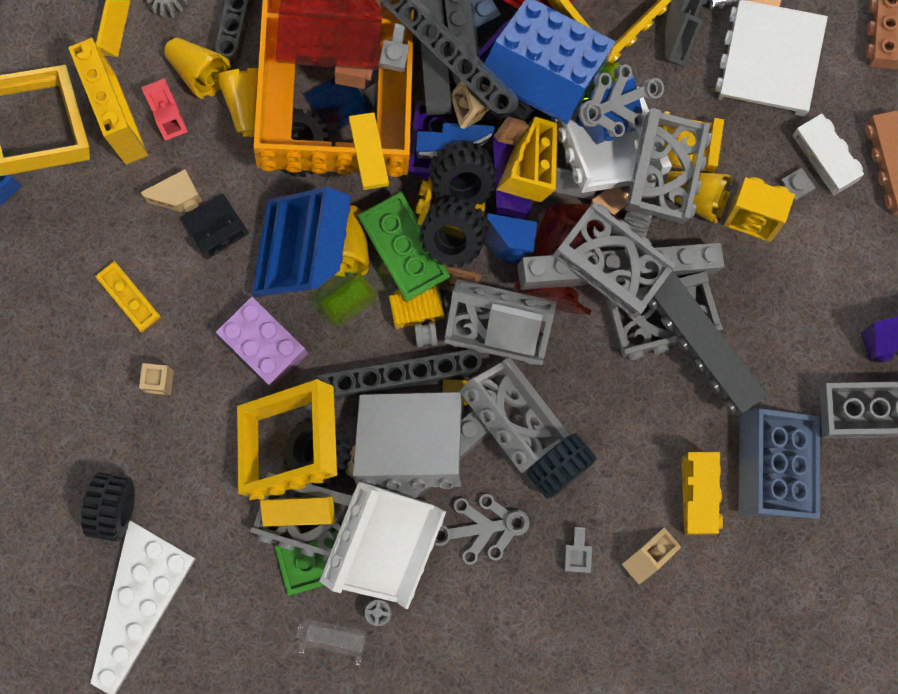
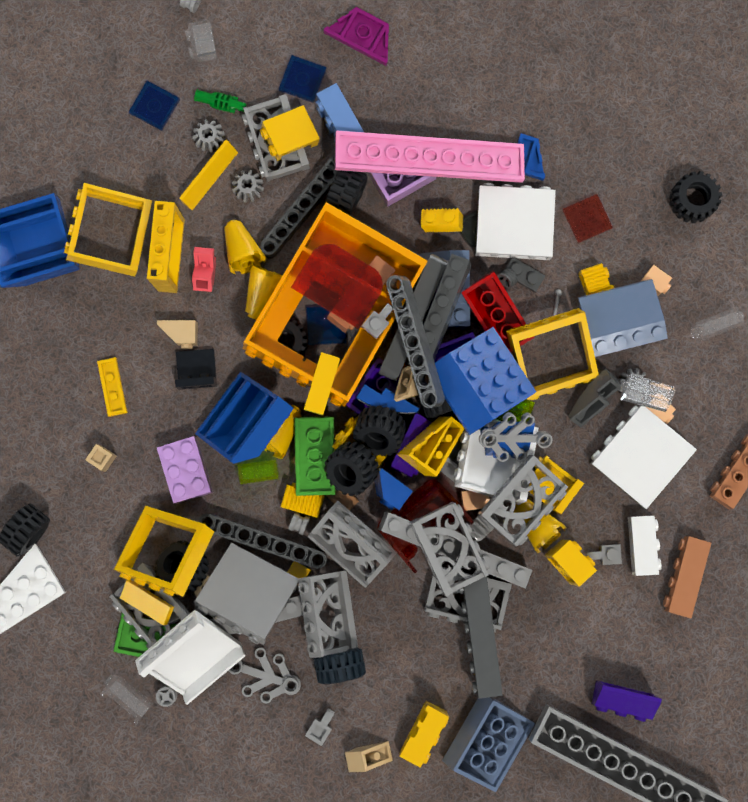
camera: 20 degrees right, 5 degrees up
light grey tile [484,303,543,356] -> none
medium nougat tile [494,117,529,146] -> none

